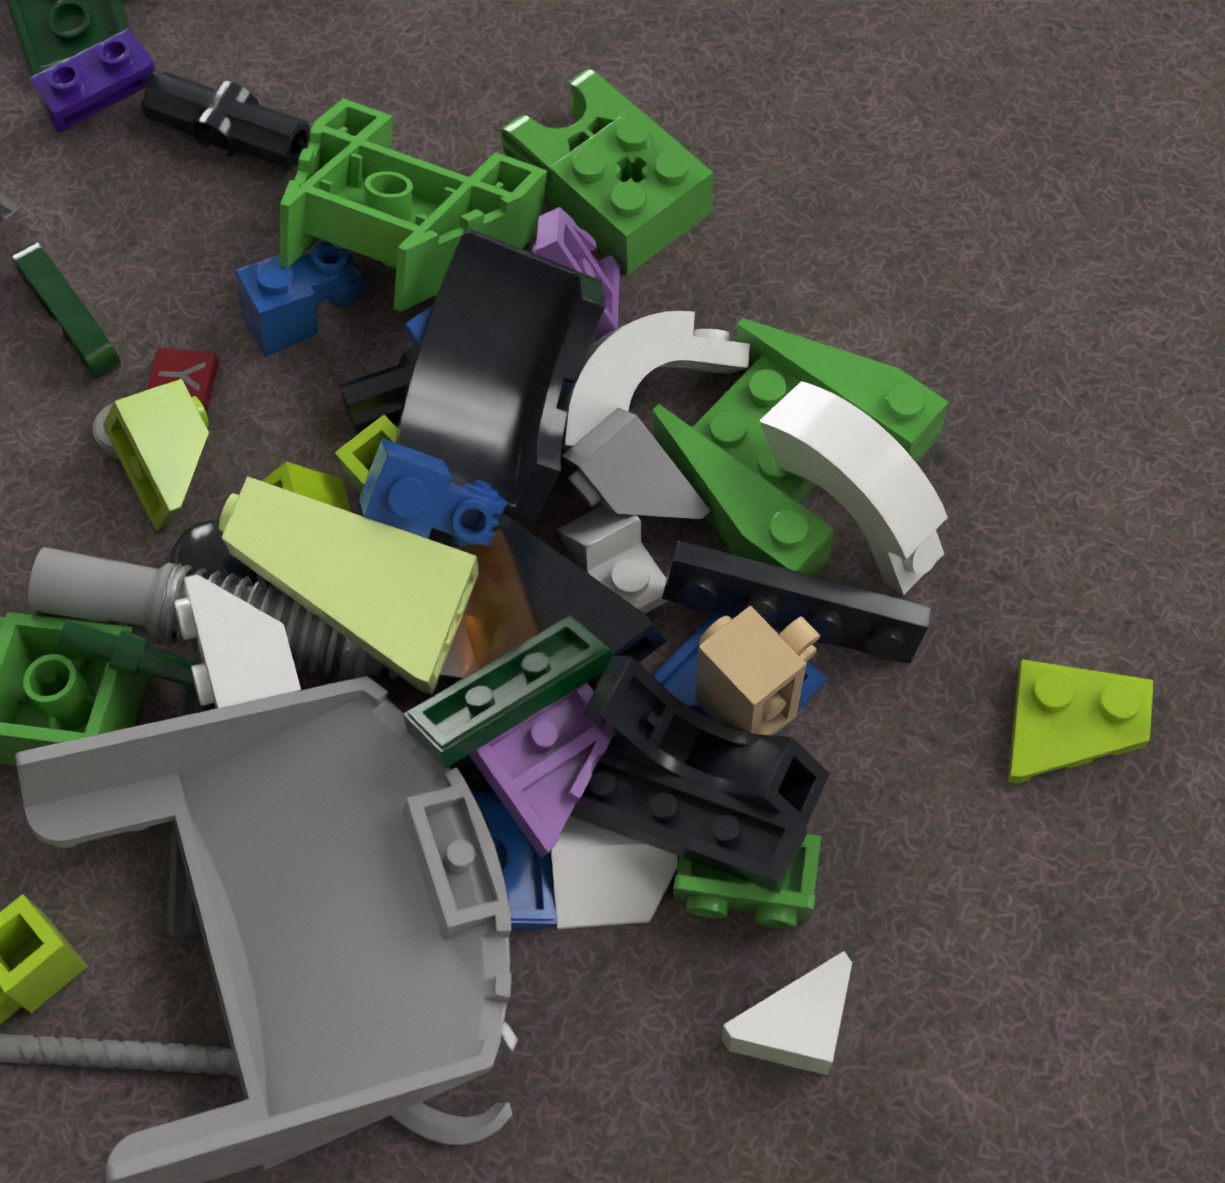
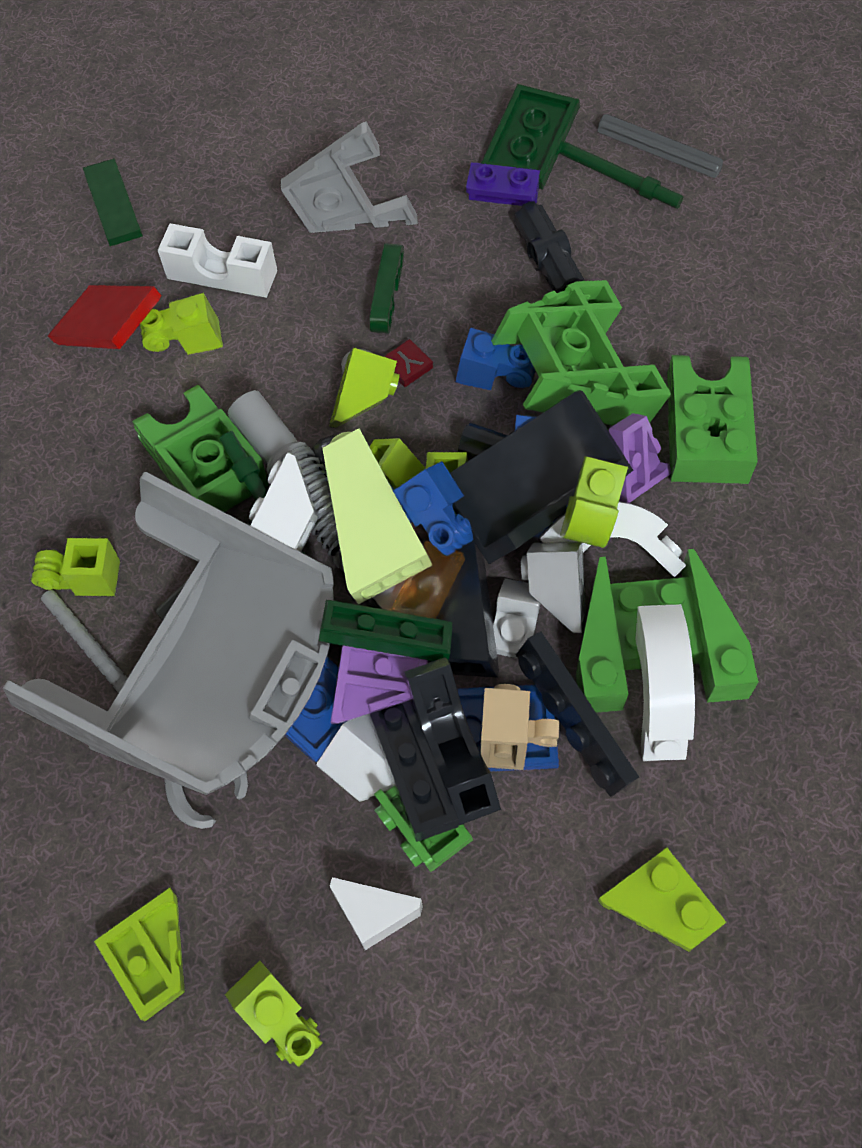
camera: 45 degrees right, 0 degrees up
none -> lime brick [560,456,628,548]

